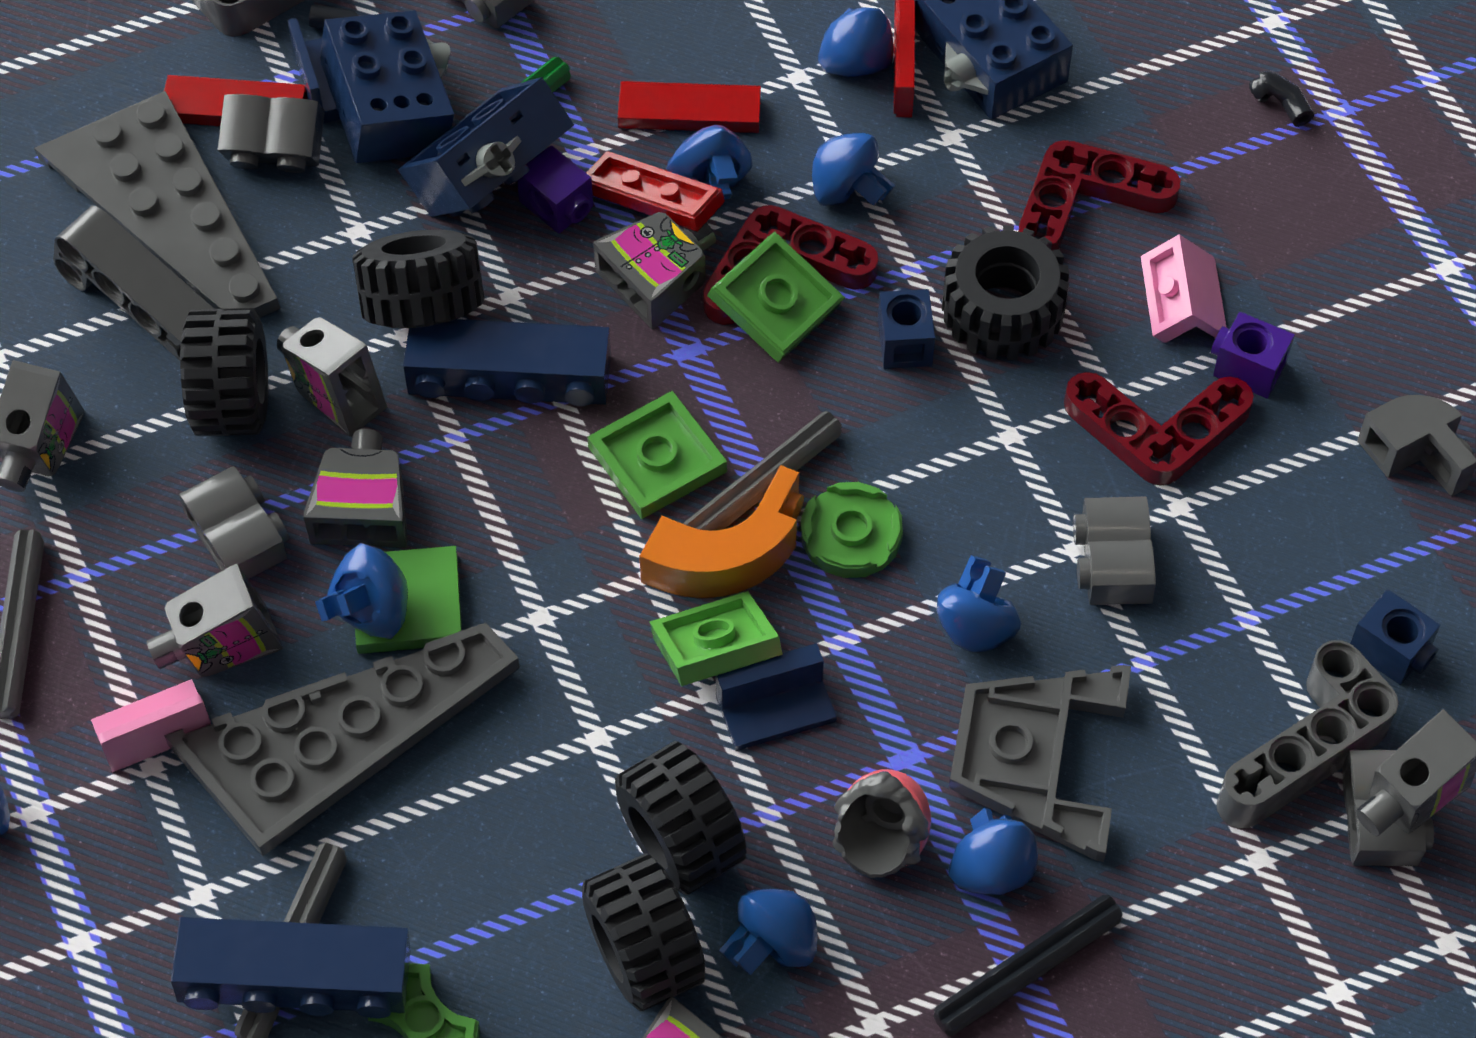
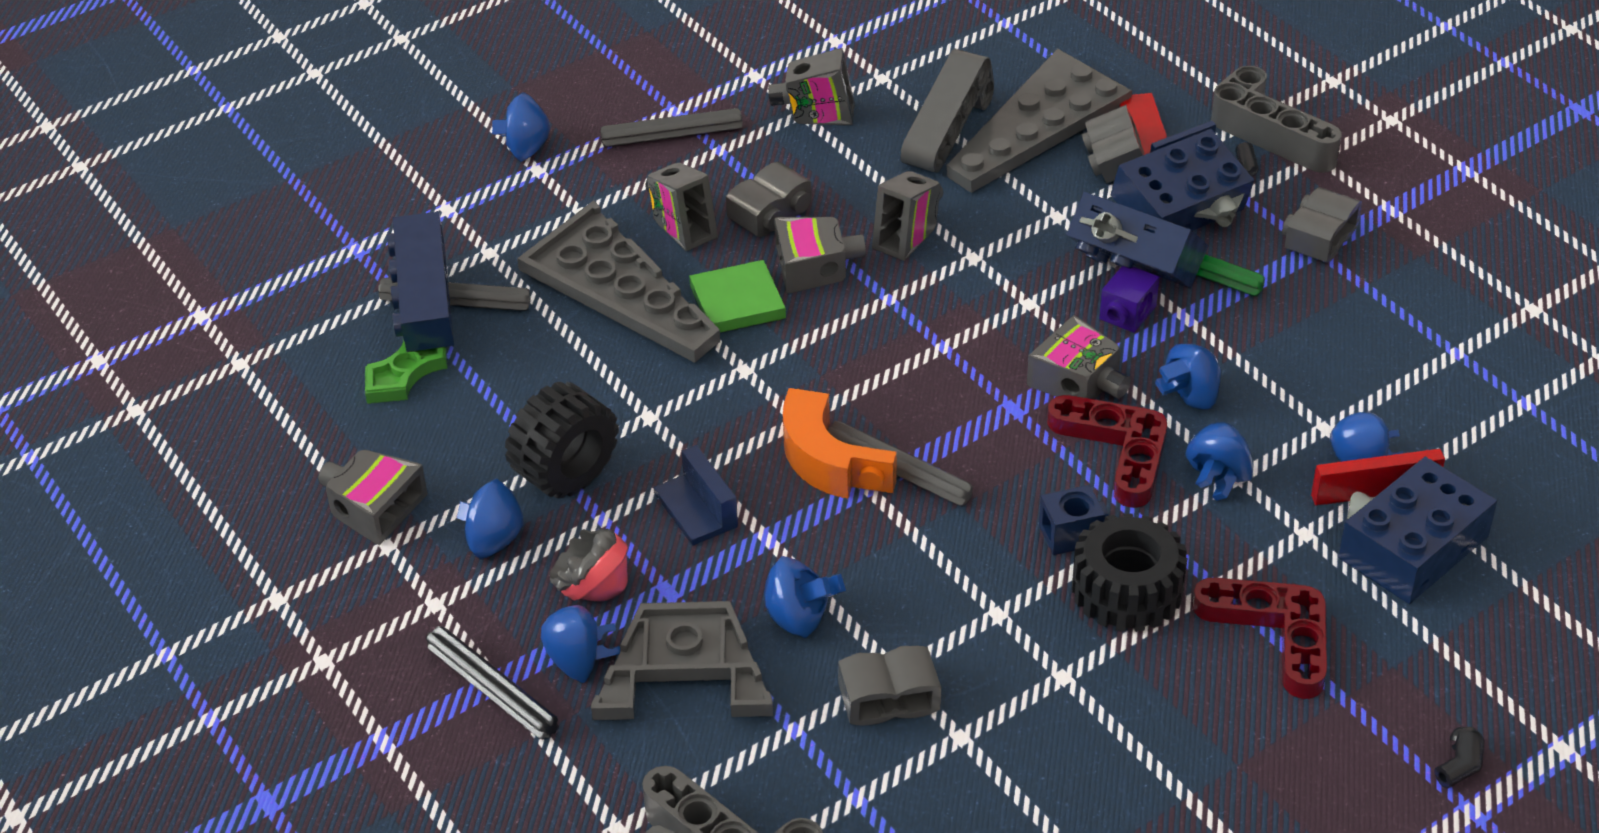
camera: 80 degrees right, 15 degrees down
bright pink panel [91,679,211,773] -> none
black tyre [180,308,268,436] -> none
blue piece [315,543,408,639] -> none
black tyre [352,230,484,328] -> none
dark blue brick [403,319,611,406] -> none
black tyre [582,853,705,1012] -> none
red tile [586,151,725,232] -> none
bright green tile [587,391,727,519] -> none
red tile [618,81,761,133] -> none
bright green tile [649,591,783,686] -> none
bright green tile [707,231,845,363] -> none
bright green tile [801,482,903,578] -> none
dark red beam [1064,372,1254,486] -> none
bright pink panel [1141,234,1226,343] -> none
dark purple brick [1211,311,1295,399] -> none

